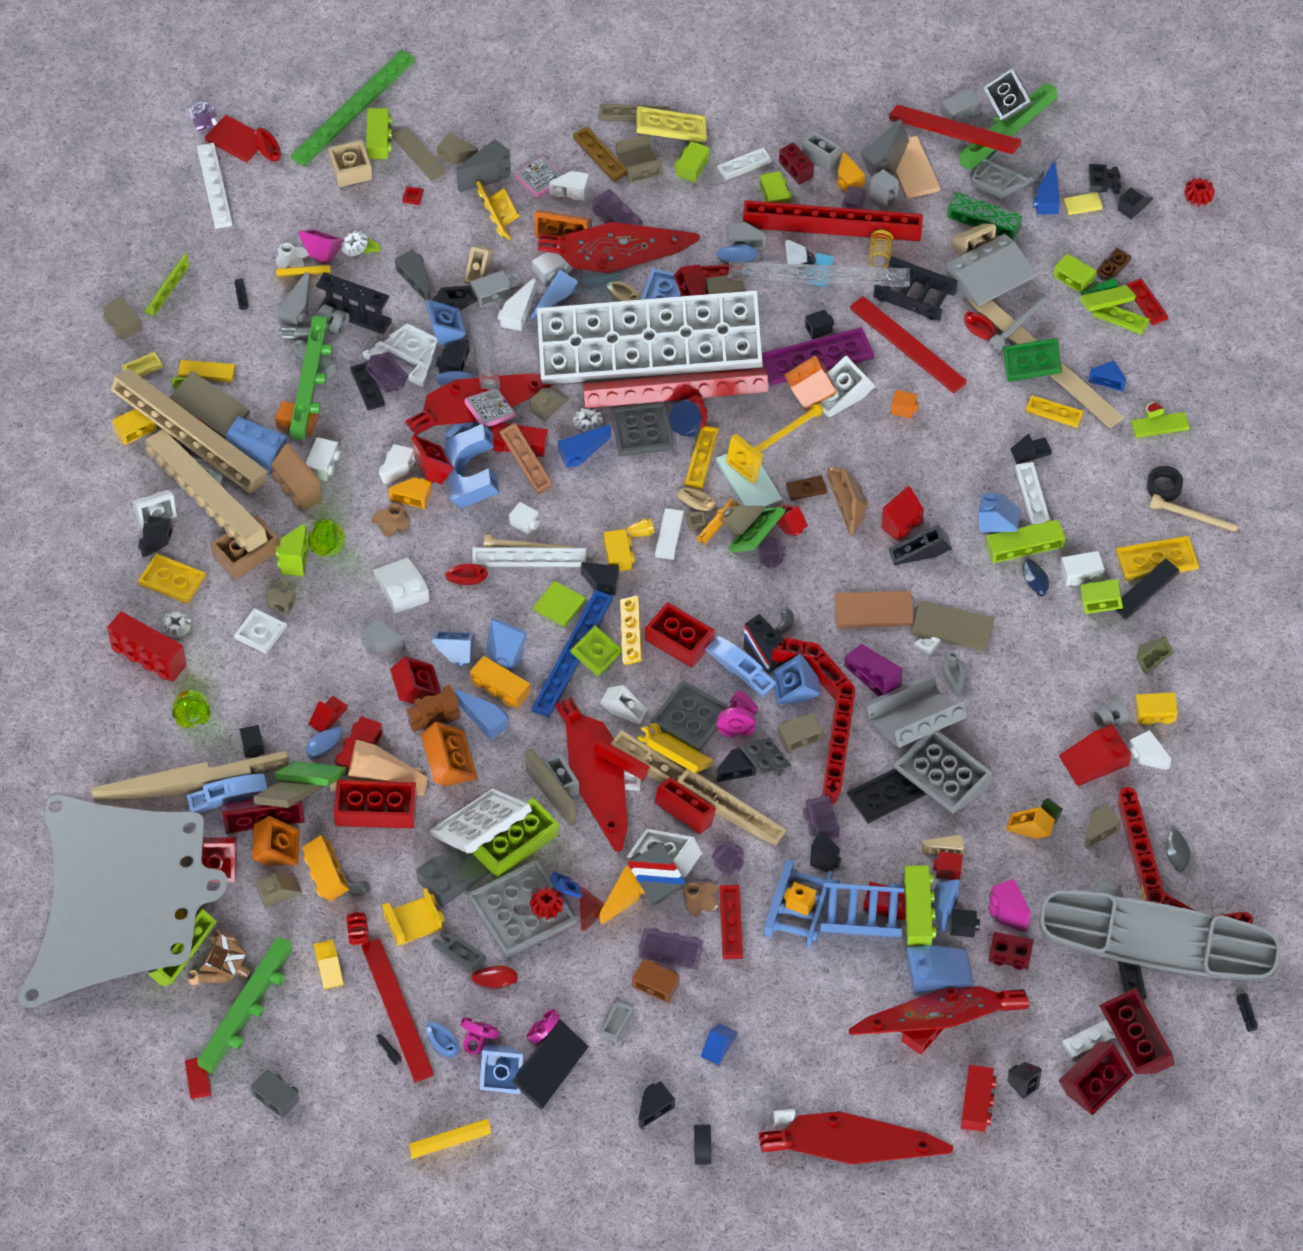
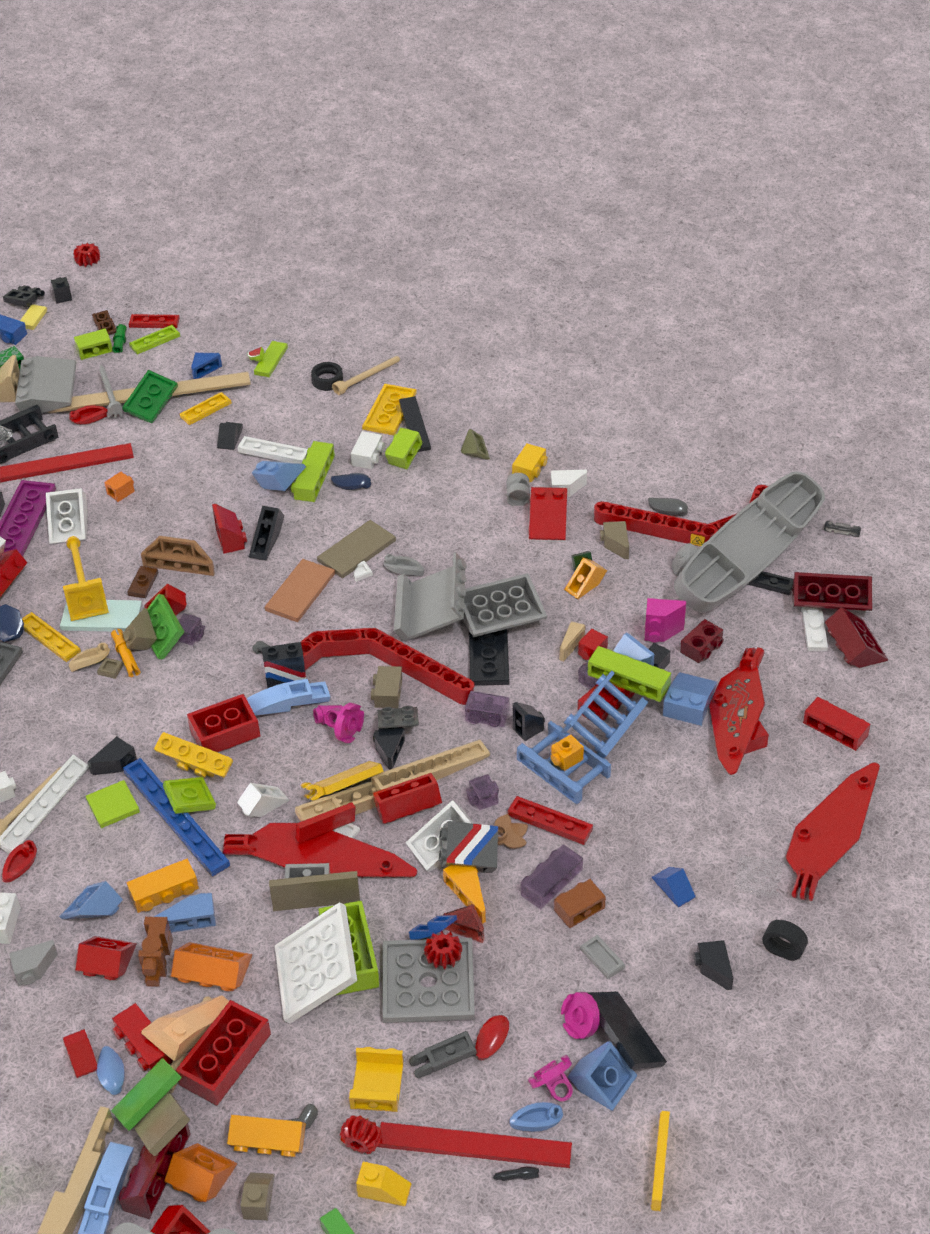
camera: 60 degrees left, 10 degrees down
black brick [240,725,264,758] -> none
dark grey slope [416,849,489,907] -> none
medium blue slope [486,618,527,672] -> none
yellow brick [603,529,635,571] -> none
yellow cone [626,518,655,537] -> none
dark grey plate [651,680,729,752] -> none
white tile [655,508,684,560] -> none
medium blue slope [772,654,821,705] -> none
white tile [773,1109,795,1130] -> none
slope [784,355,837,410] -> none
magenta wedge [844,643,903,697] -> none
black slope [1007,1062,1042,1099] -> none
lime tile [1080,285,1136,311] -> none

